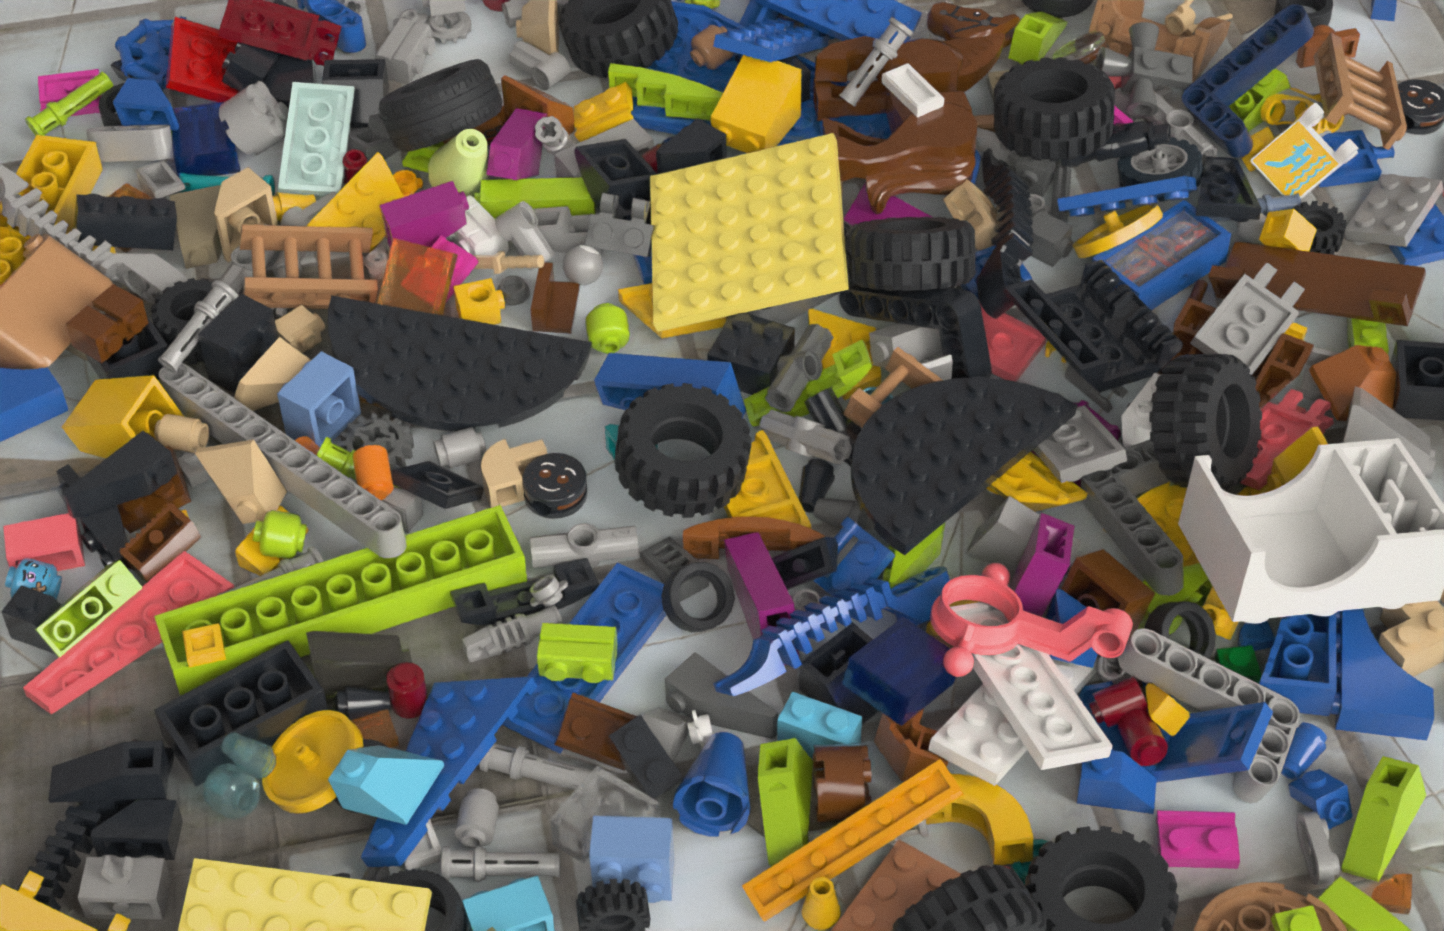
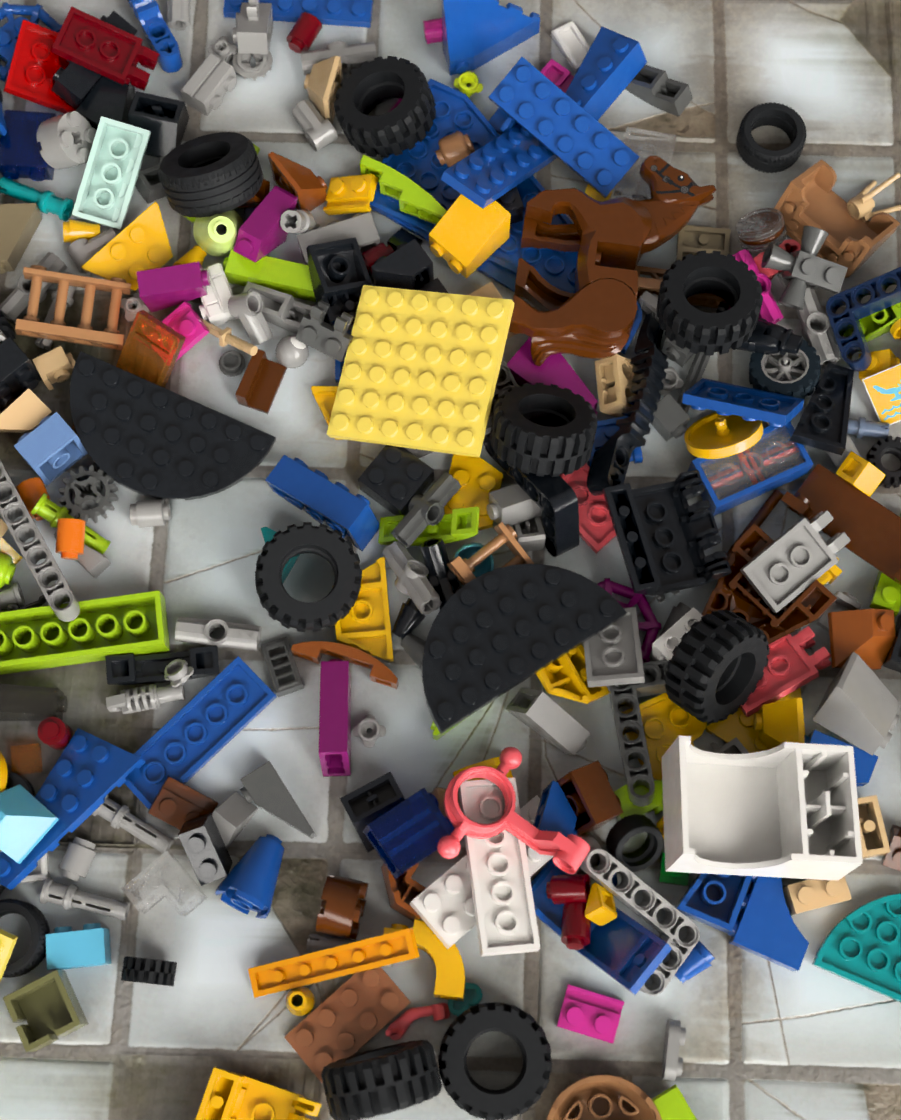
camera: 15 degrees right, 25 degrees up
tan slope [214,167,278,262] -> none
black cone [335,686,390,722] -> none
dark red pin [342,149,367,185] -> none
black plate [391,461,484,509] -> none
light orange plate [393,170,423,197] -> none
yellow brick [453,278,505,325] -> none
tan brick [481,439,547,508] -> none
black head [522,453,588,519] -> none
lime brick [537,623,617,683] -> none
lime head [585,303,630,354] -> none
medium blue brick [589,816,674,903] -> none
black tyre [661,562,735,633] -> none
white plate [687,710,713,749] -> none
blue piece [713,566,950,696] -> none
lime slope [758,738,813,867] -> none
black slope [772,537,838,590] -> none
medium azure brick [777,692,862,759] -> none
blue plate [813,516,896,597] -> none
light grey pin [839,17,914,107] -> none
white tile [882,64,944,117] -> none
lime slope [1008,11,1068,65] -> none
magenta slope [1009,512,1075,617] -> none
blue slope [1077,750,1157,814] -> none
blue bracket [1288,769,1353,830] -> none
lime slope [1341,756,1426,882] -> none
clear orange tile [1371,874,1412,915] -> none

